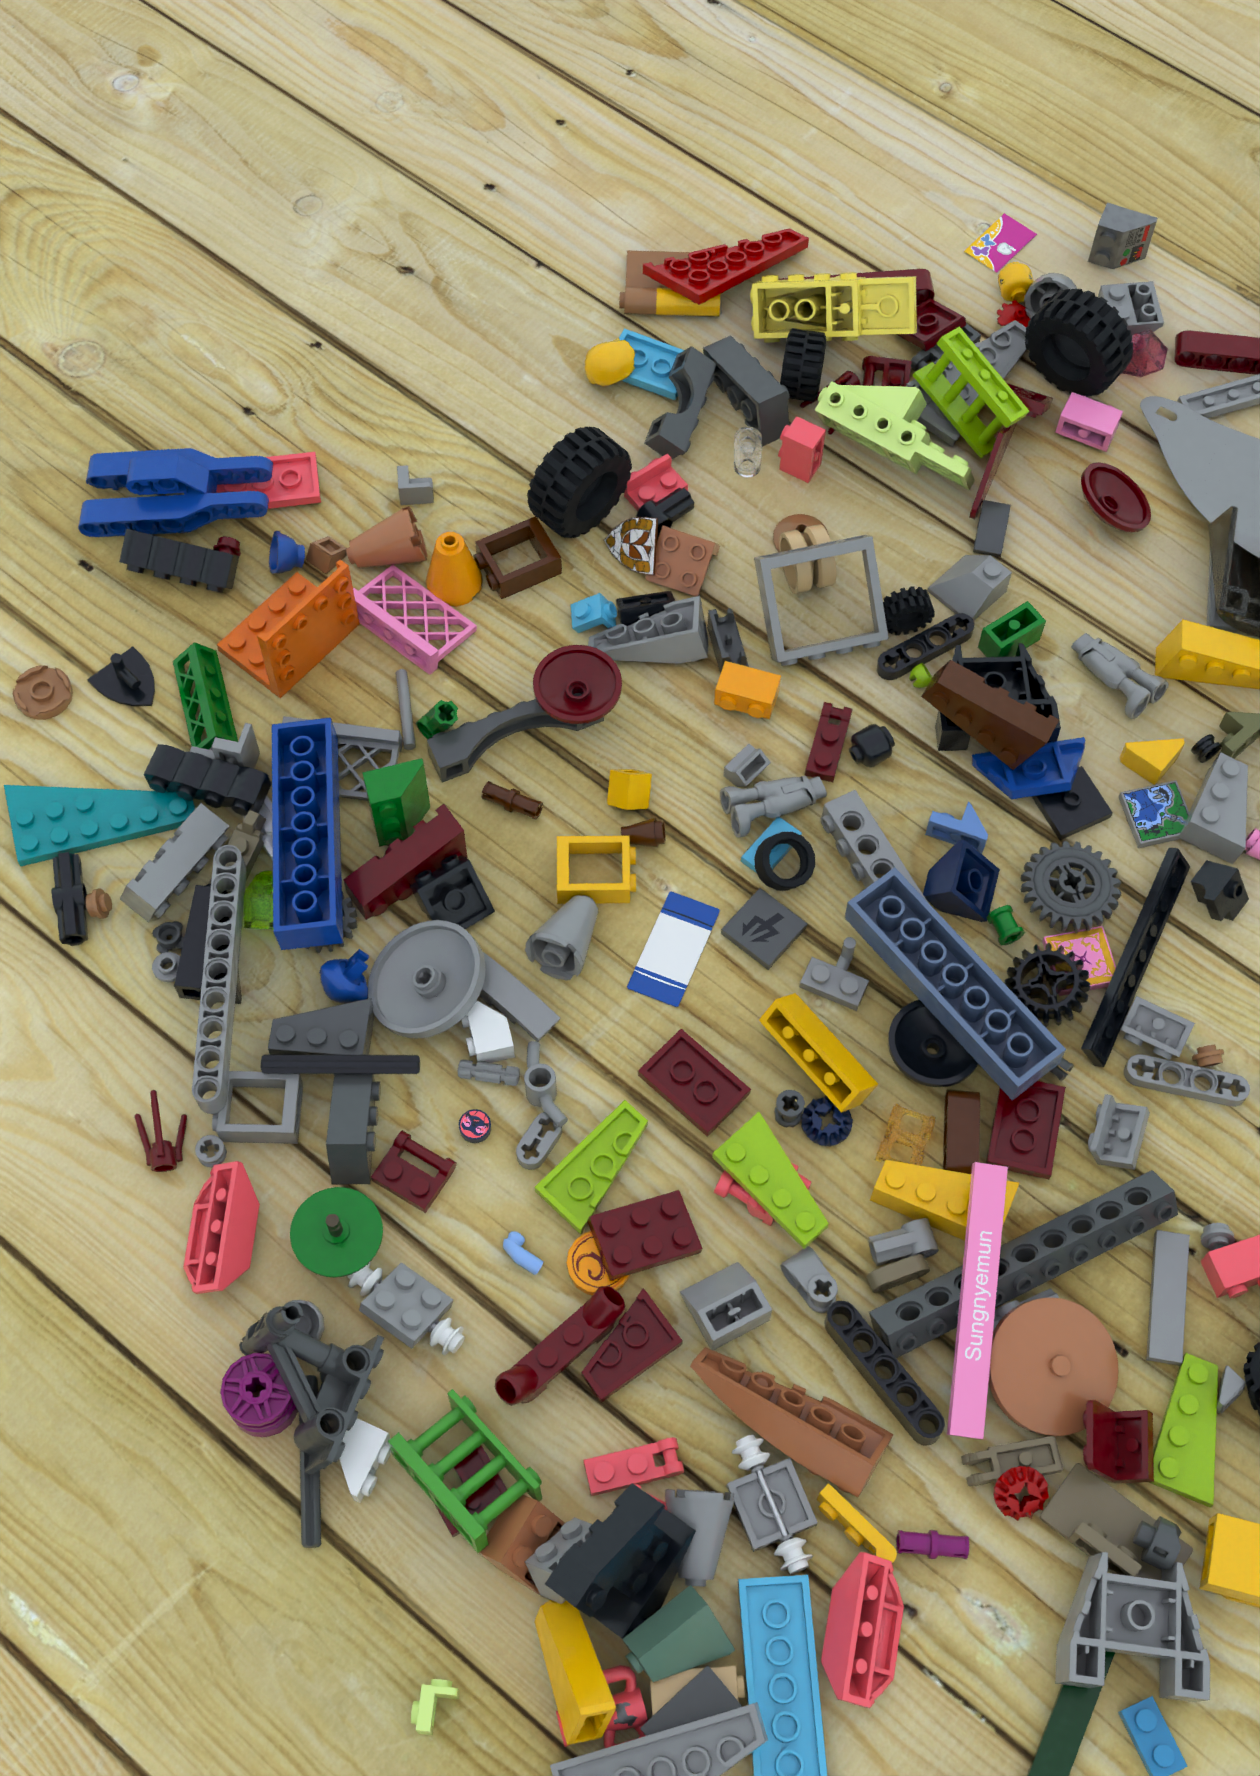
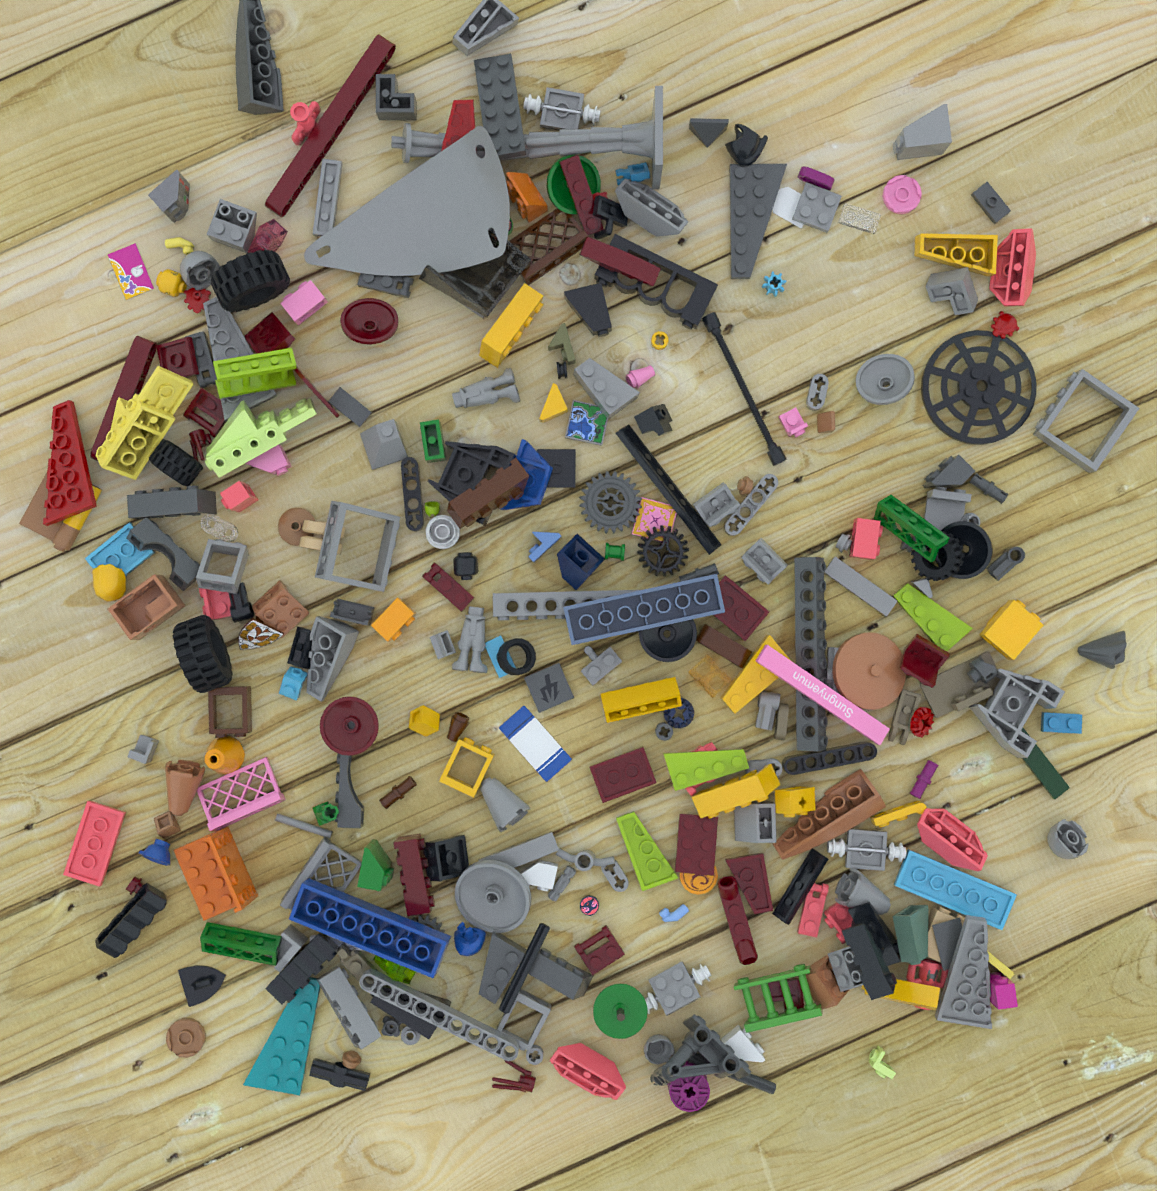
camera: 60 degrees left, 25 degrees up
blue beam [78,448,273,537] -> none
black tyre [883,586,935,635] -> none
none -> nougat piece [108,574,186,640]
none -> light yellow arm [165,237,194,255]
none -> light grey window [196,539,249,594]
none -> bright pink slope [245,444,292,476]
none -> dark grey plate [357,273,414,298]
none -> white piece [425,515,460,549]
none -> yellow wedge [692,764,780,819]
none -> black tile [772,848,829,925]
none -> yellow brick [775,786,816,817]

